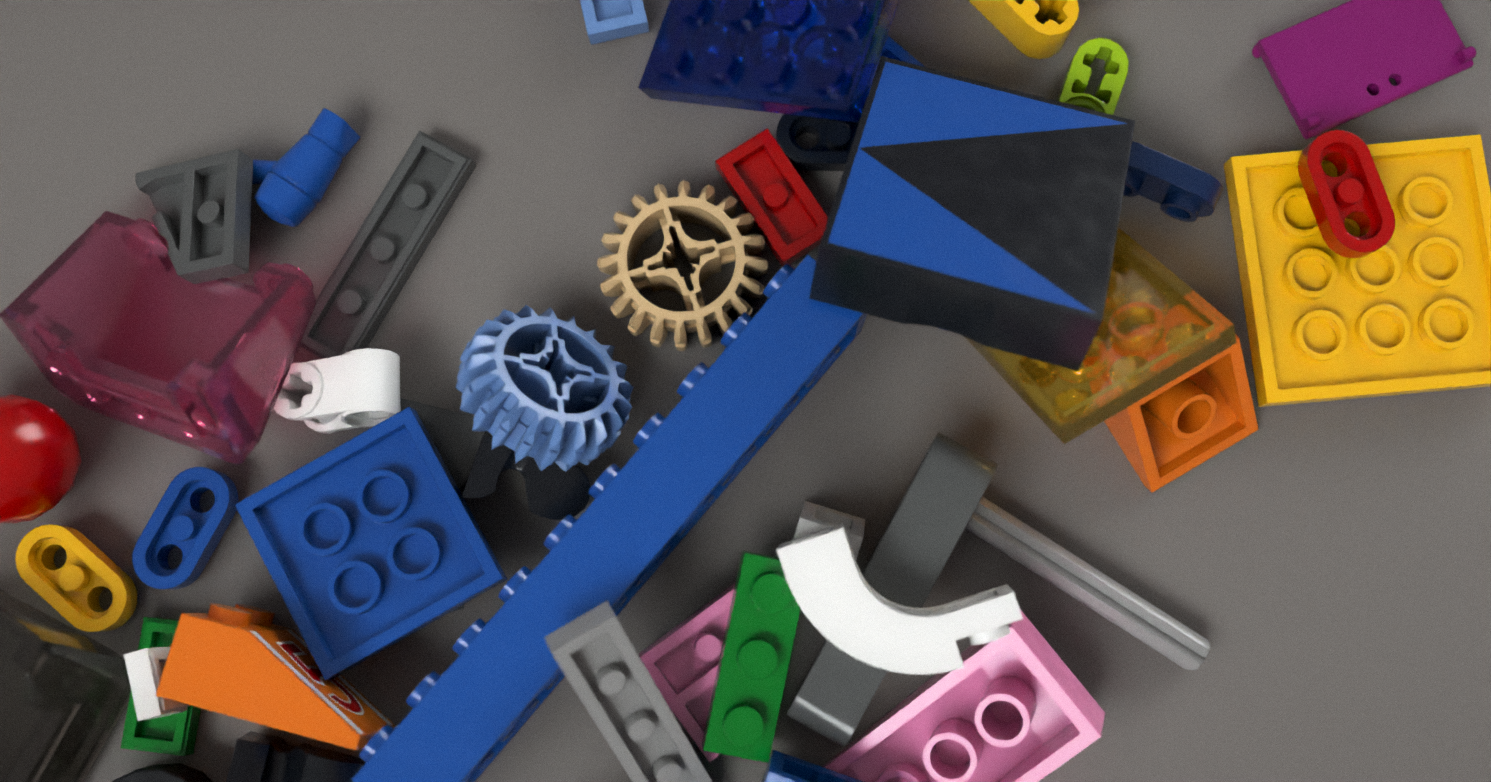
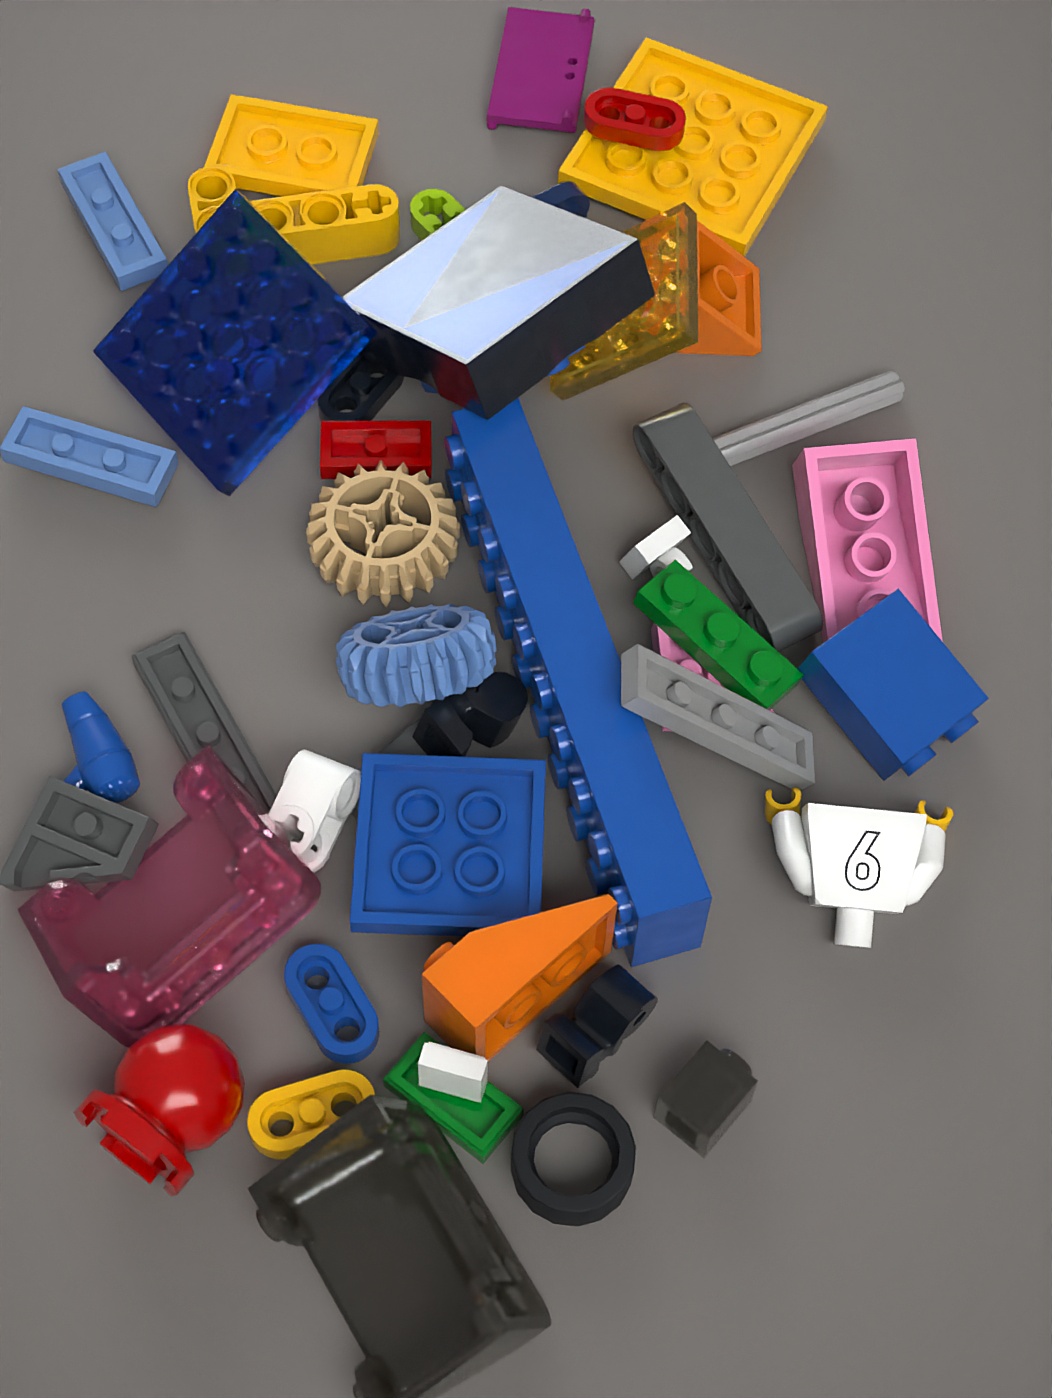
camera: 65 degrees left, 20 degrees down
white arch [776,523,1023,674] -> none

